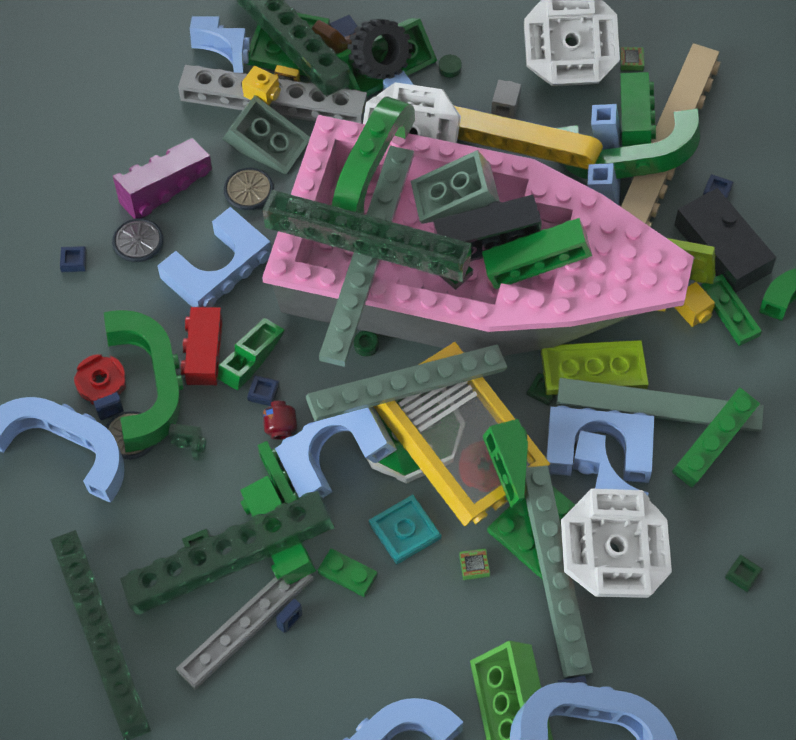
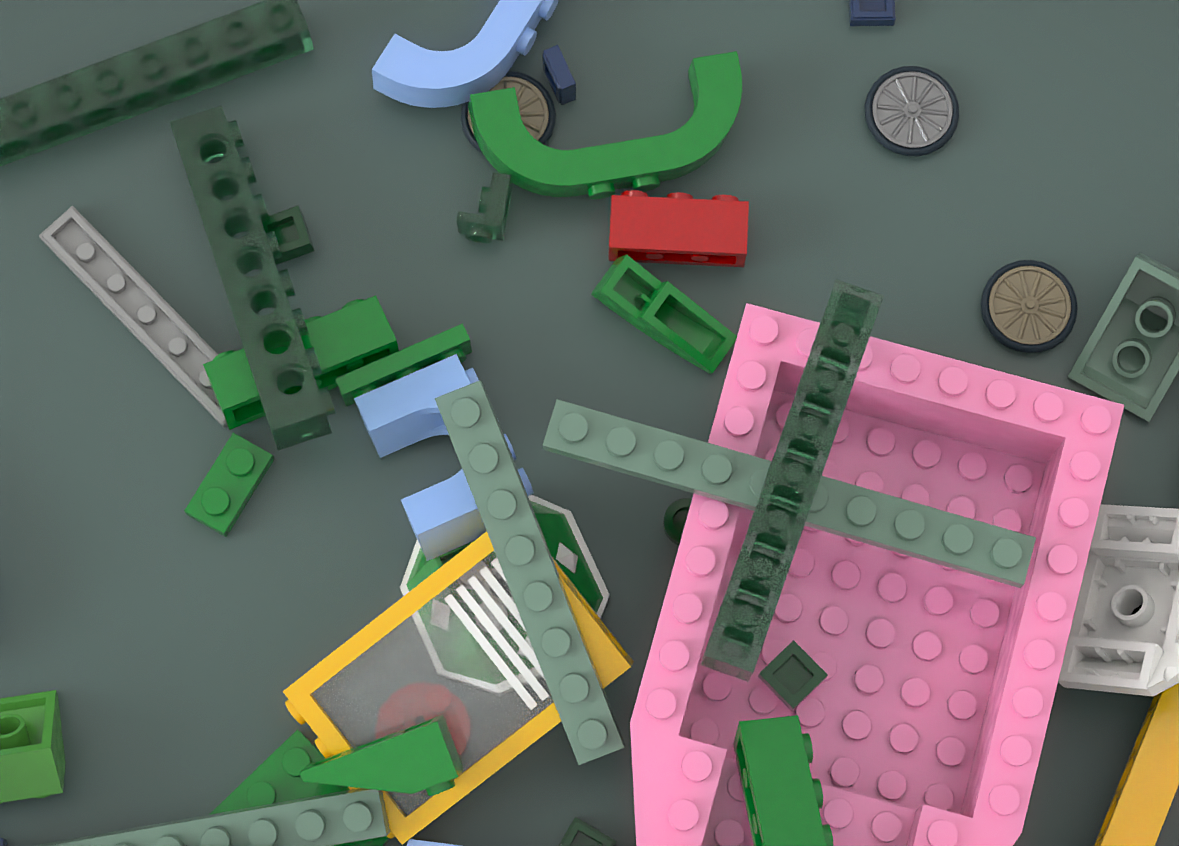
camera: 90 degrees right, 15 degrees up
red plate [74,354,126,405] -> none
magenta wedge [113,138,212,219] -> none
light blue arch [158,207,271,307] -> none
dark blue tile [247,375,279,406] -> none
dark red head [263,401,297,440] -> none
dark blue tile [276,599,302,633] -> none
green arch [330,96,415,236] -> none
teal tile [368,494,441,565] -> none
sand green slope [411,150,500,224] -> none
black brick [433,195,542,269] -> none
tile [459,549,490,580] -> none

